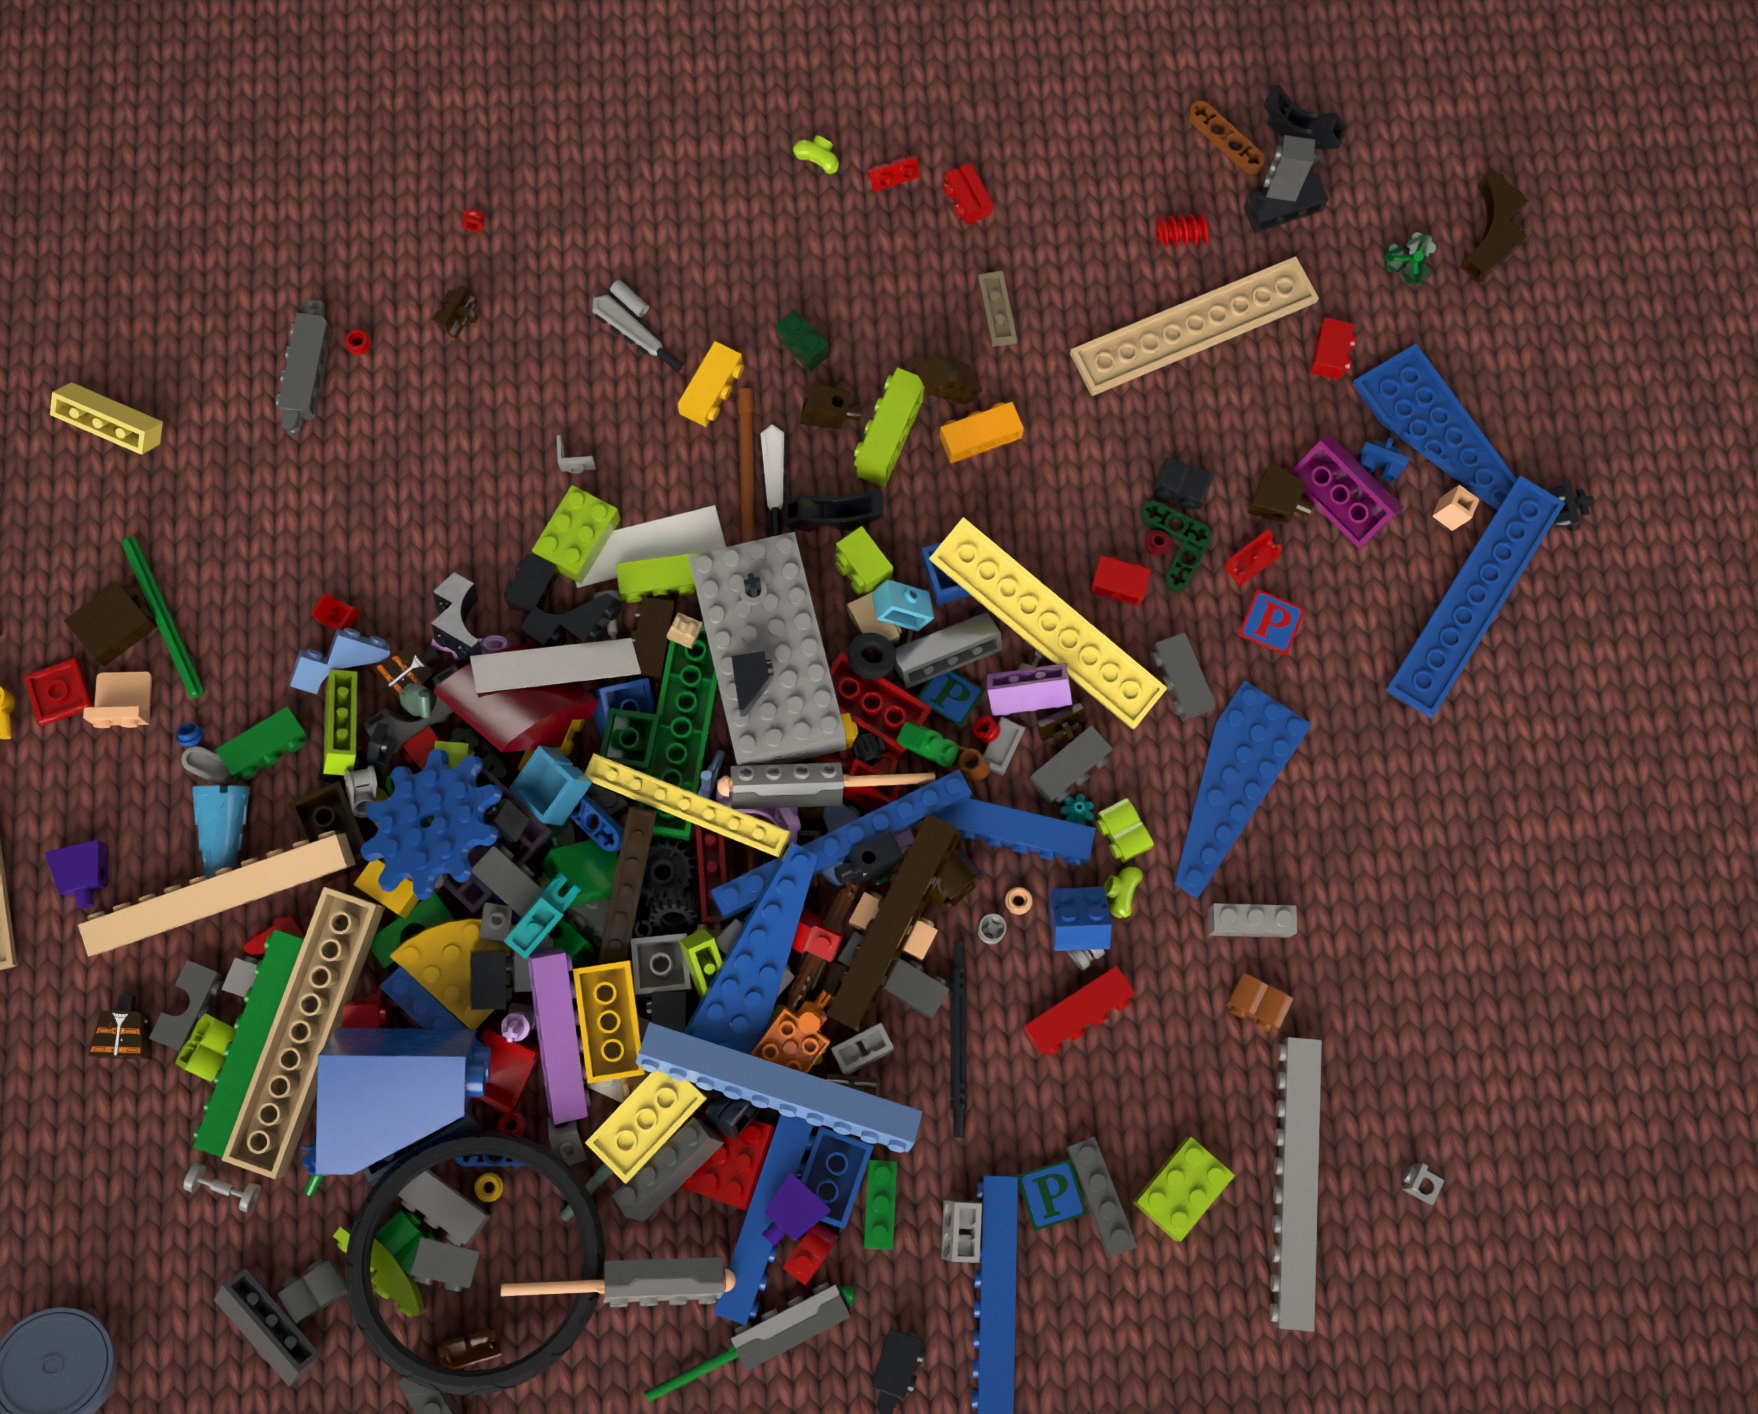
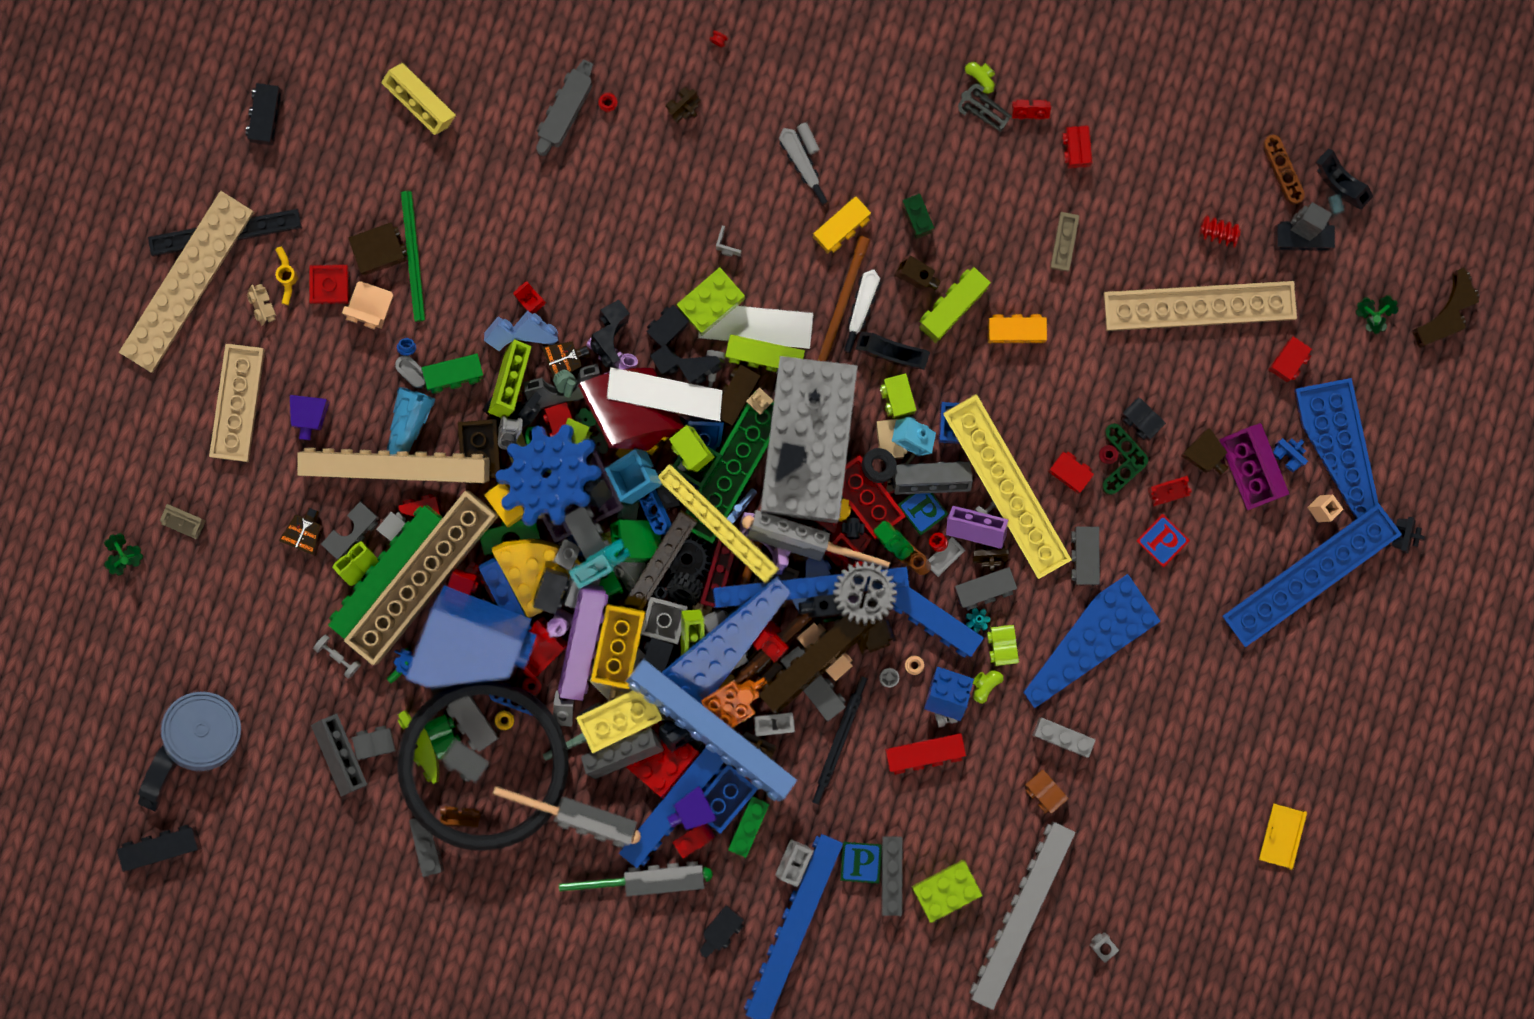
camera: 20 degrees right, 10 degrees up
dark brown brick [914,353,983,404] -> none
none -> lime brick [669,425,715,472]
none -> light grey gear [833,561,897,625]
none -> pearl dark grey piece [958,84,1012,132]
none -> yellow door [1259,803,1307,870]

